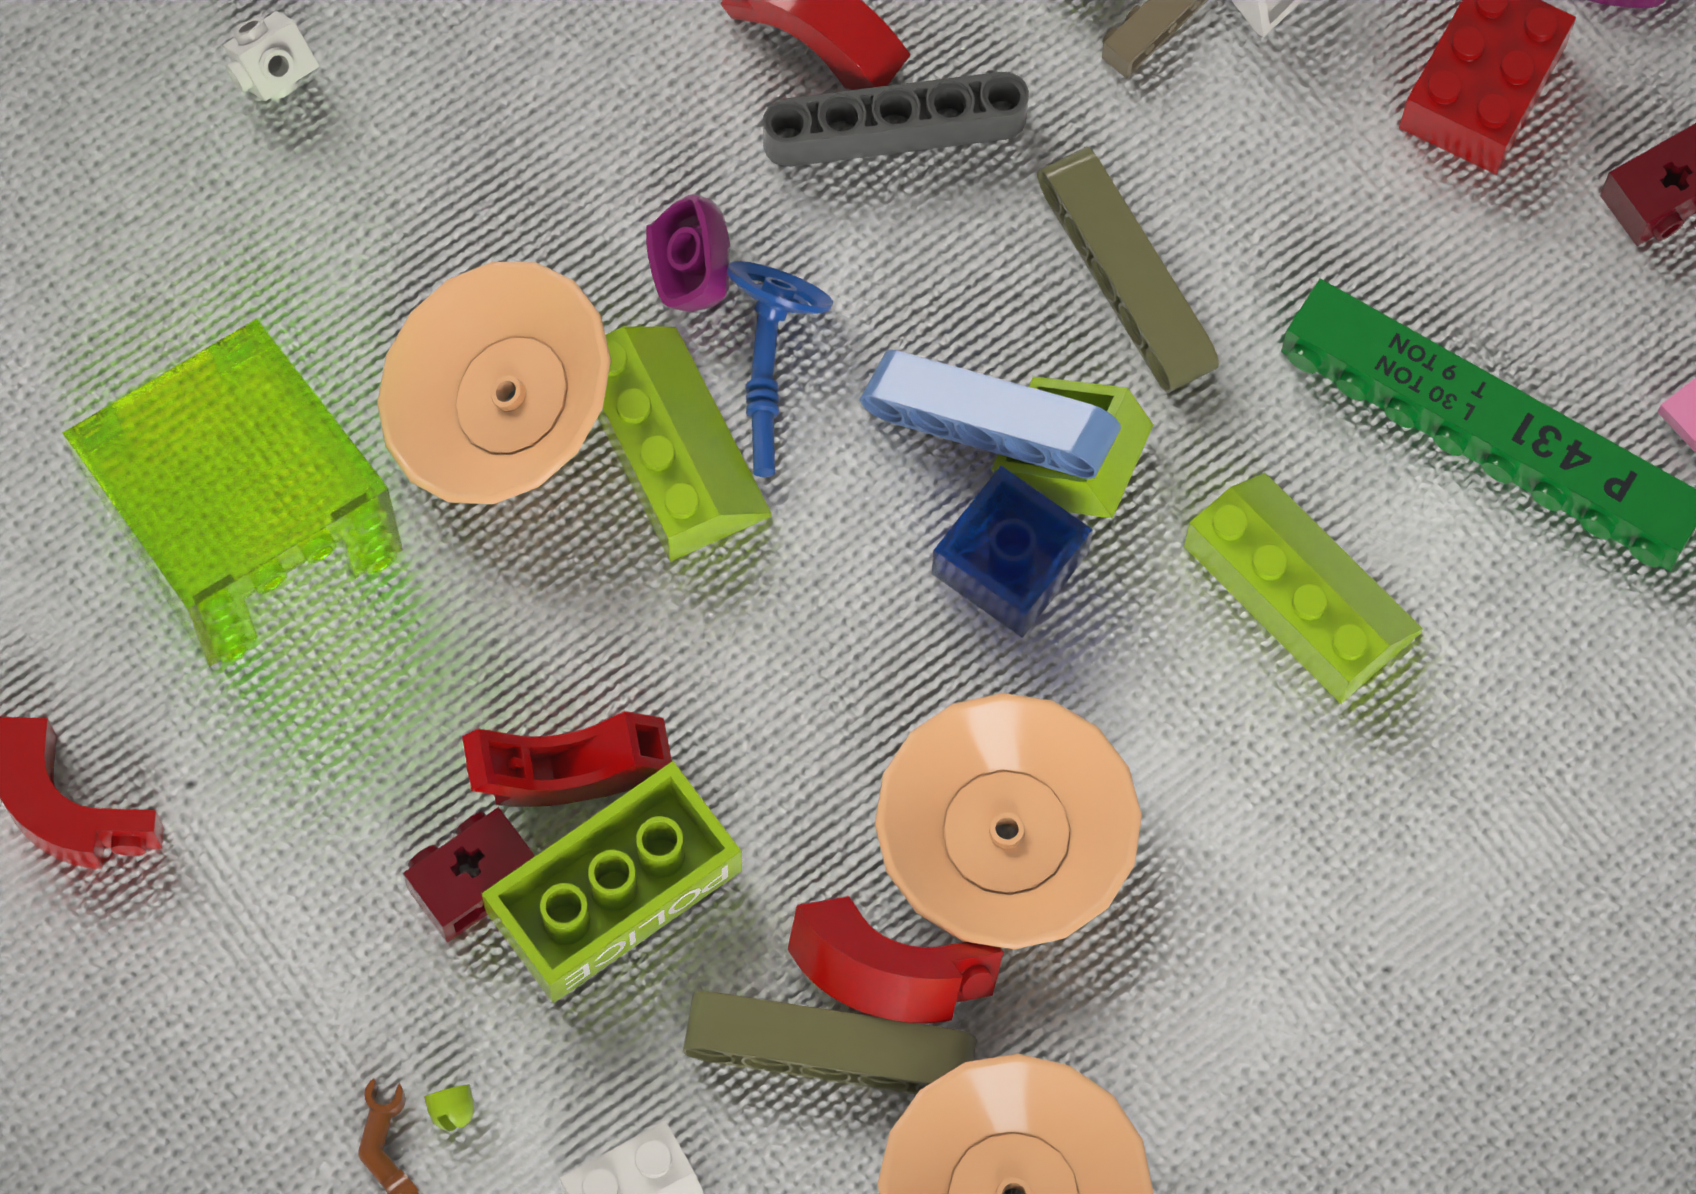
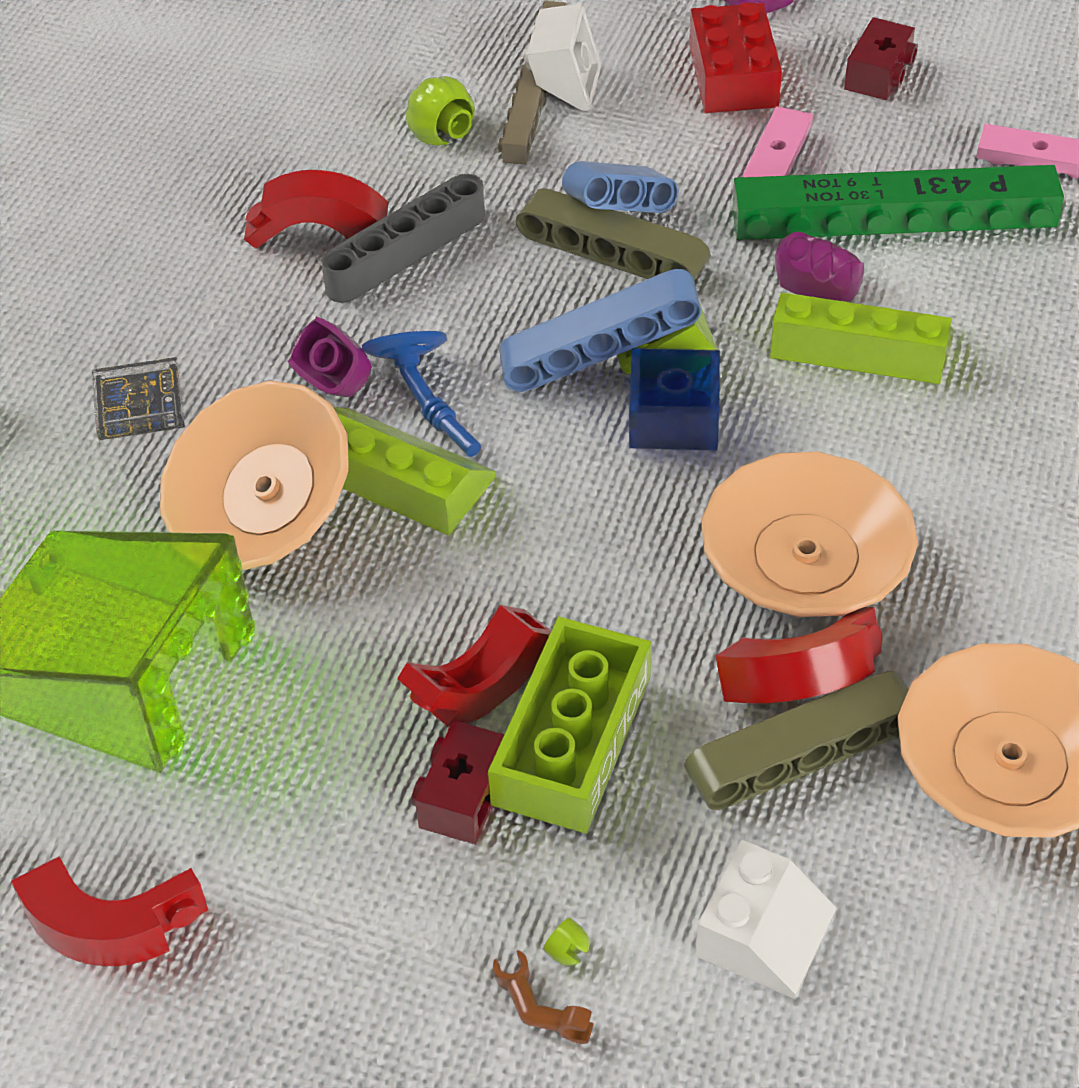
camera: 30 degrees left, 20 degrees down
none -> clear tile [92,357,185,441]
none -> medium blue beam [562,161,679,213]
none -> bright pink tile [742,106,813,177]
none -> magenta piece [775,232,864,302]

